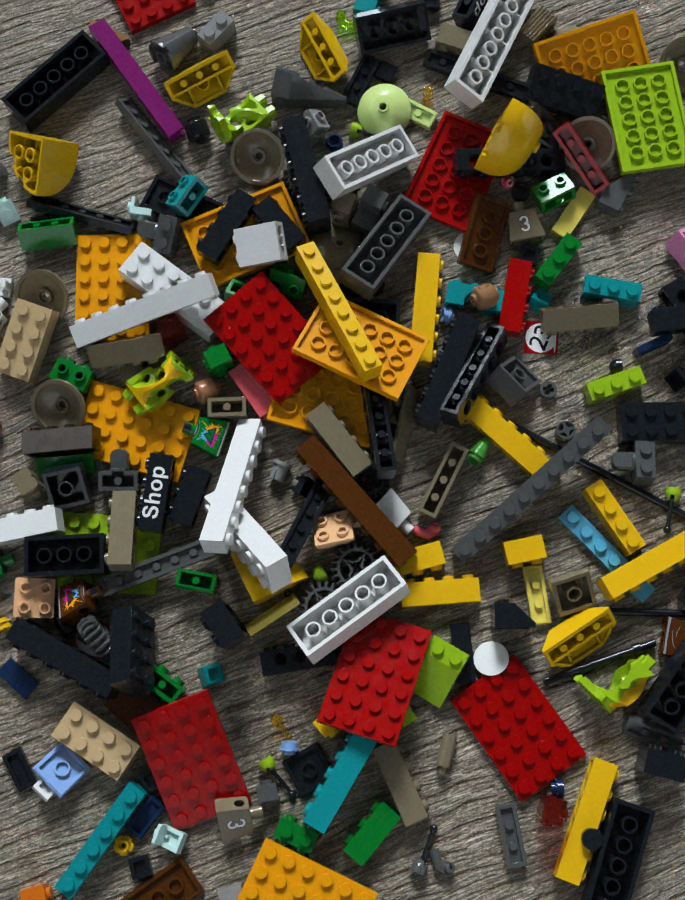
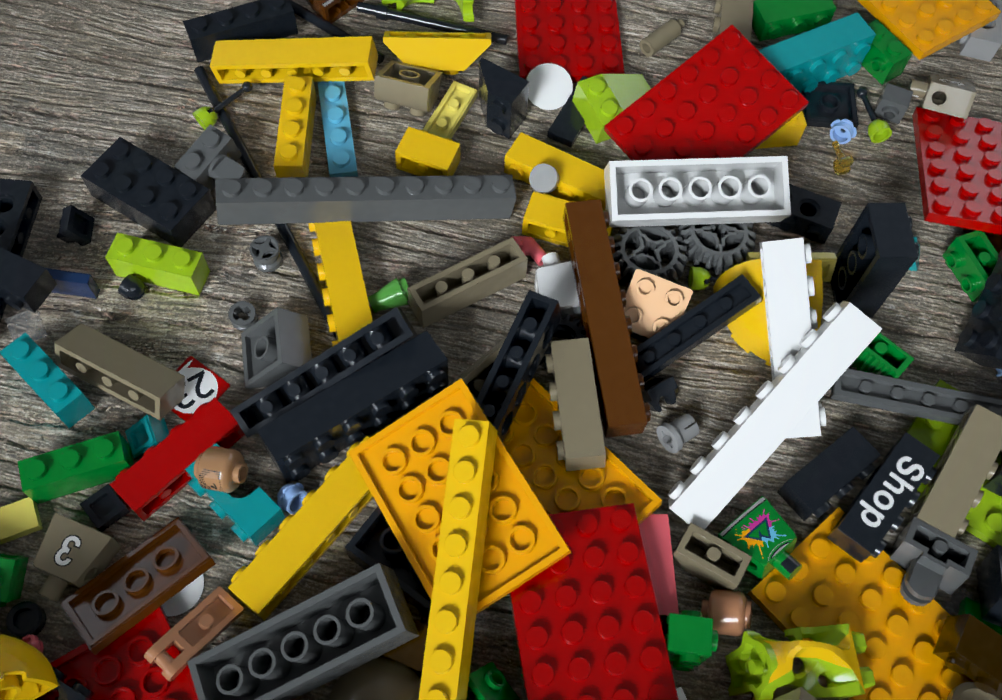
camera: 155 degrees left, 15 degrees down
none -> nougat plate [144,586,244,682]
none -> light grey tile [529,163,559,193]

